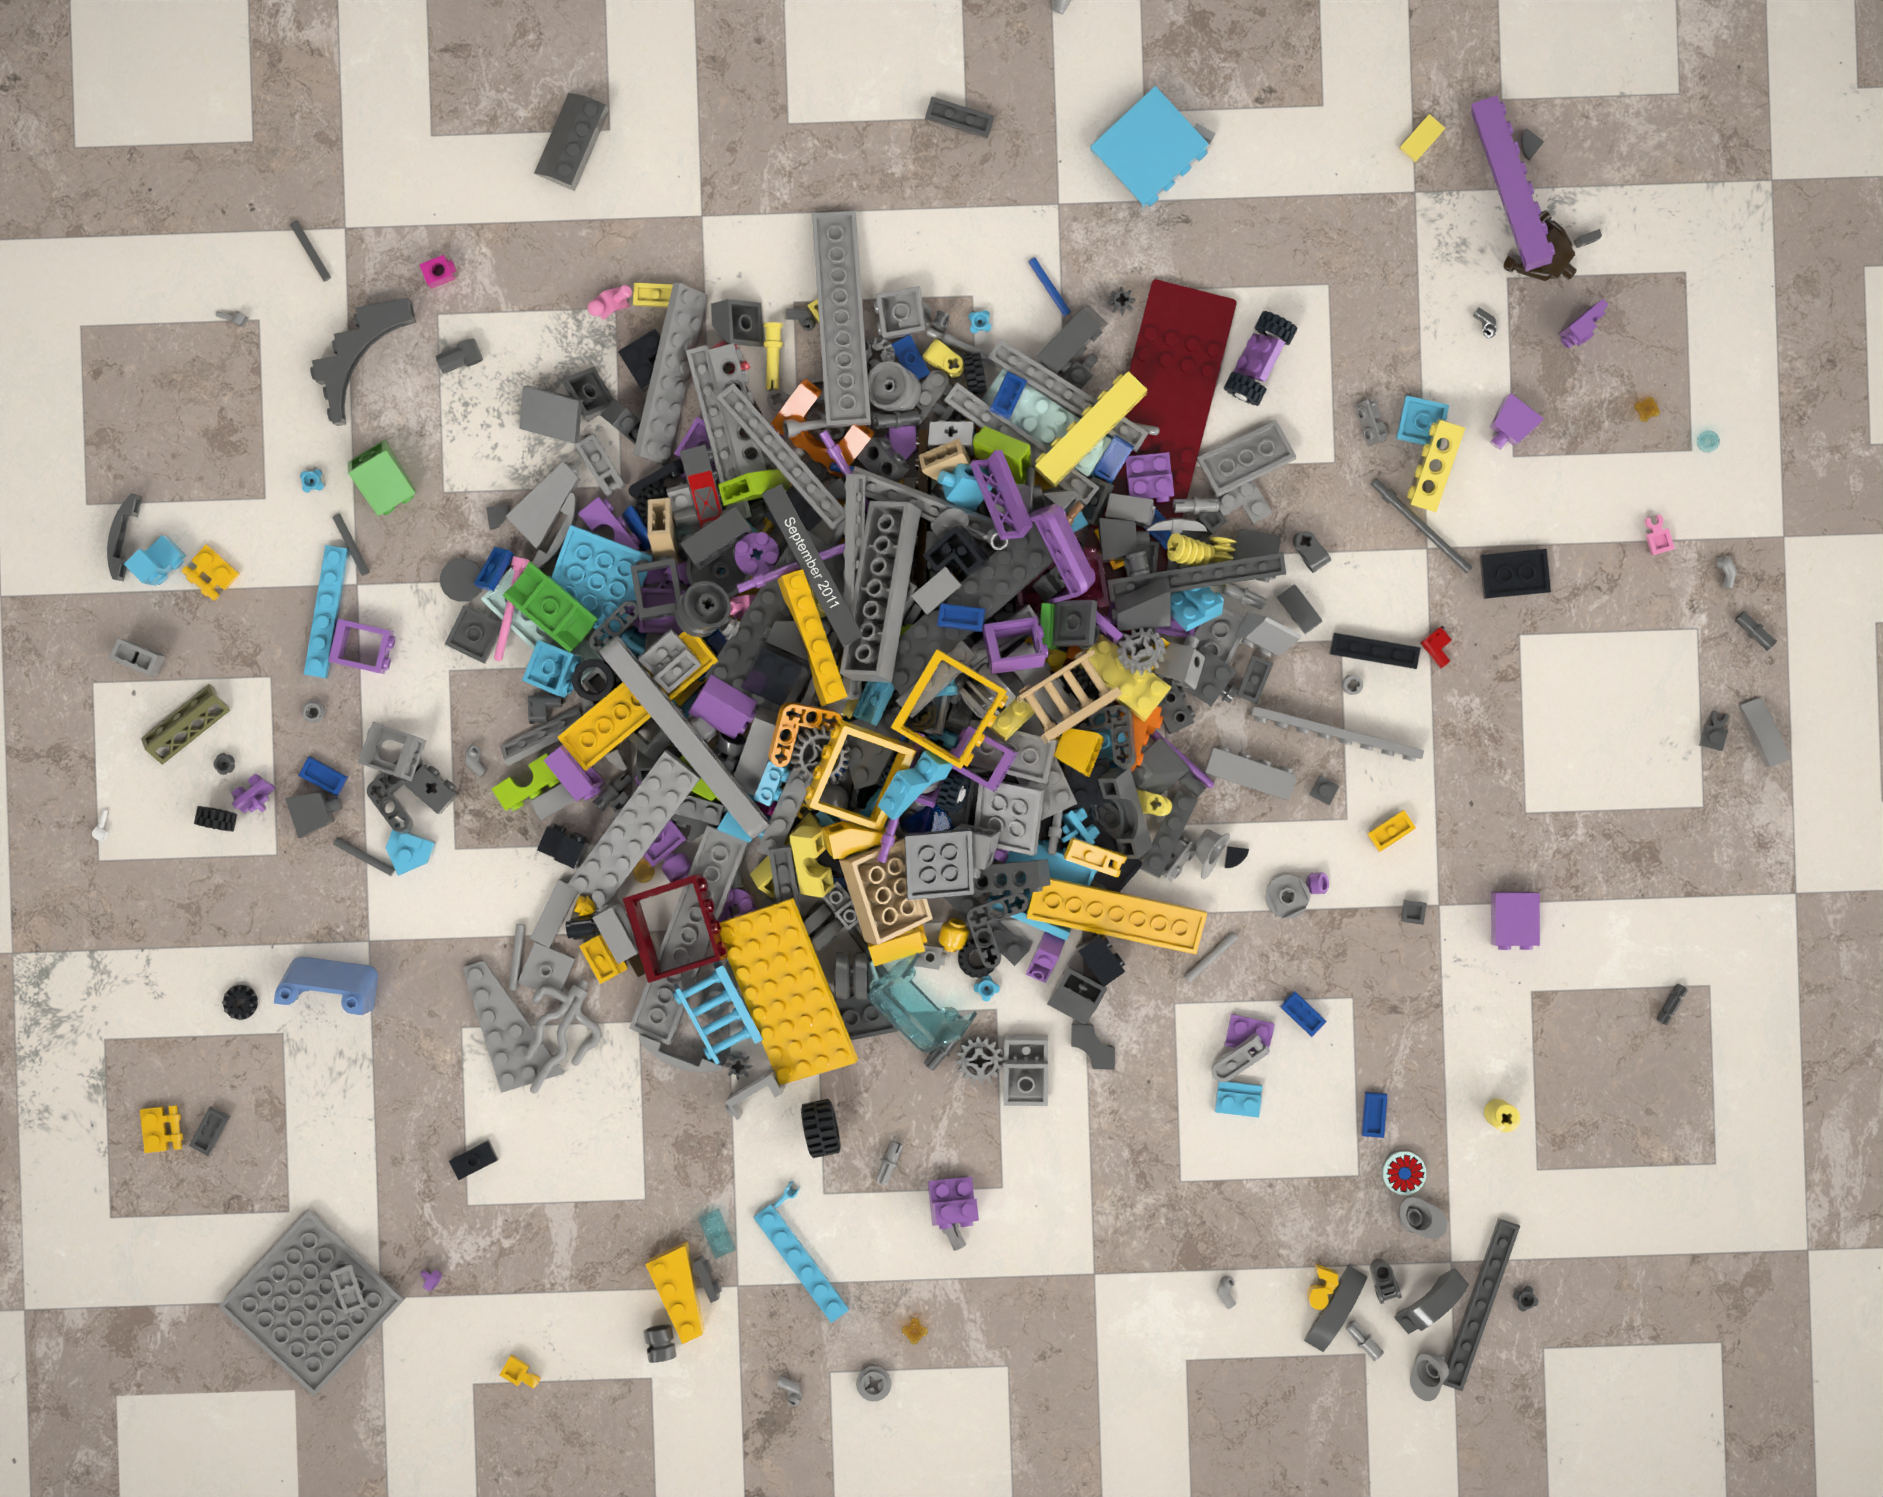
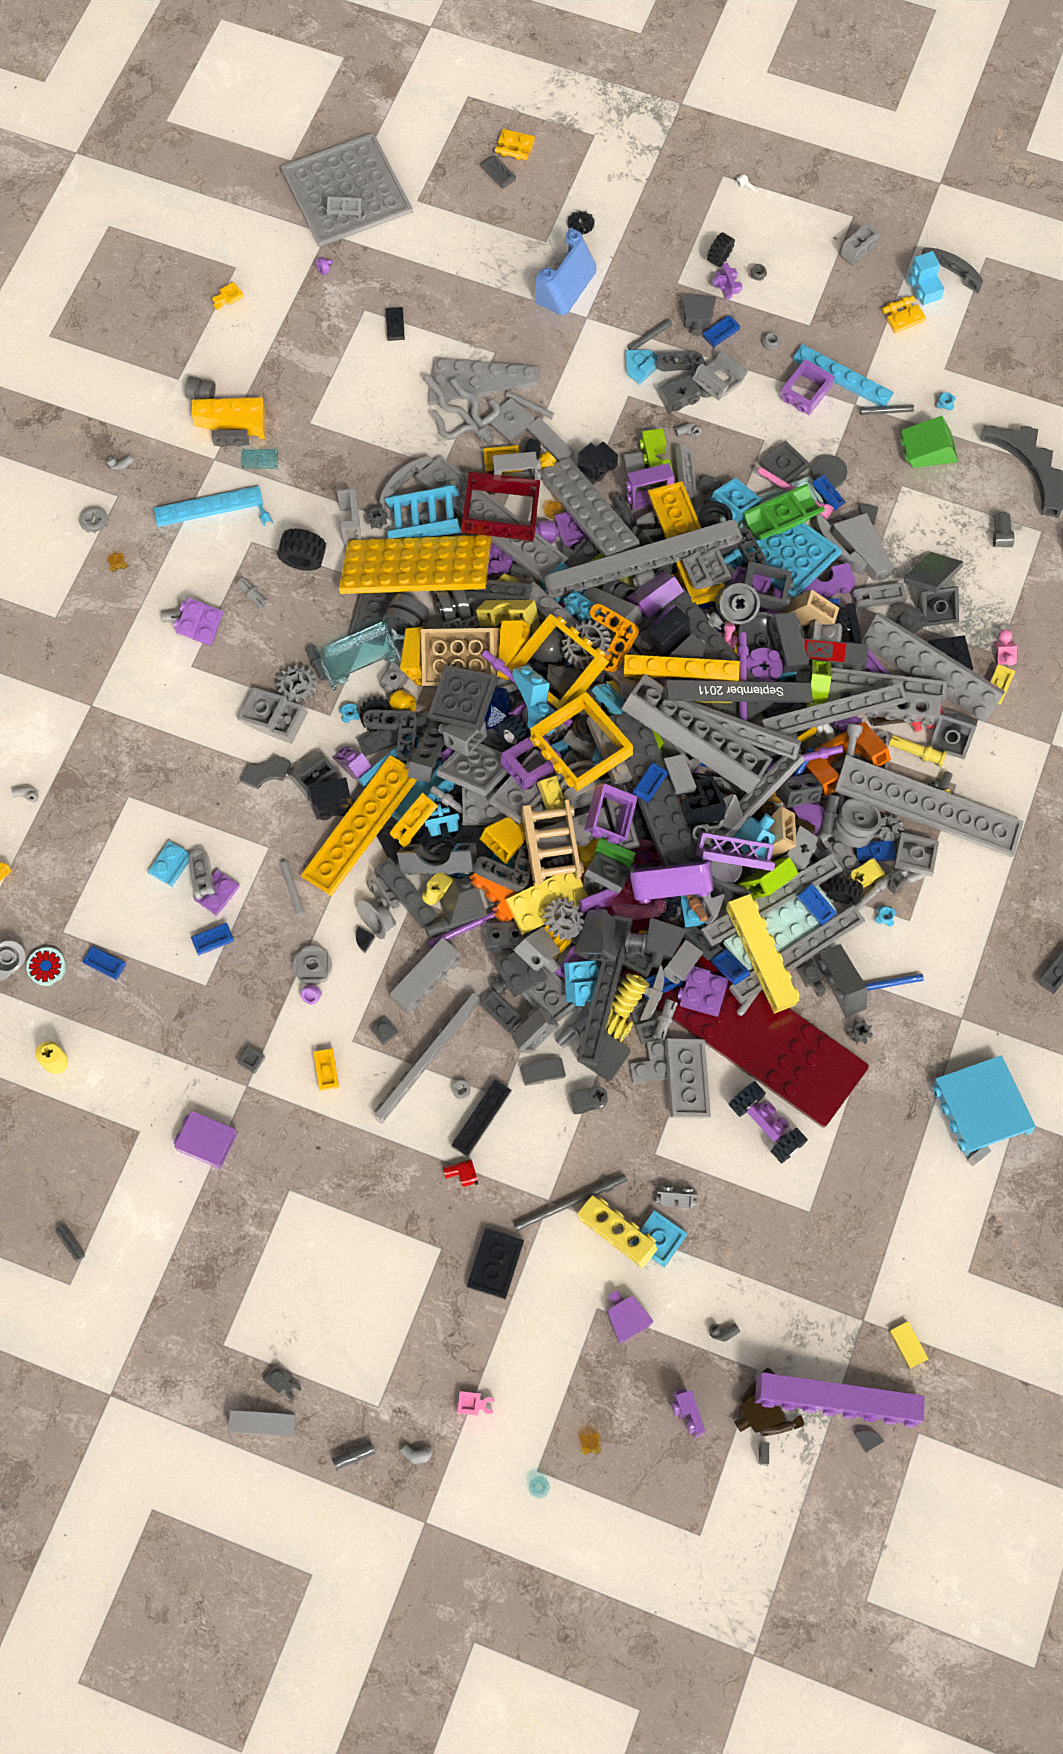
camera: 115 degrees right, 20 degrees down
olive fence [141,684,231,765] -> none

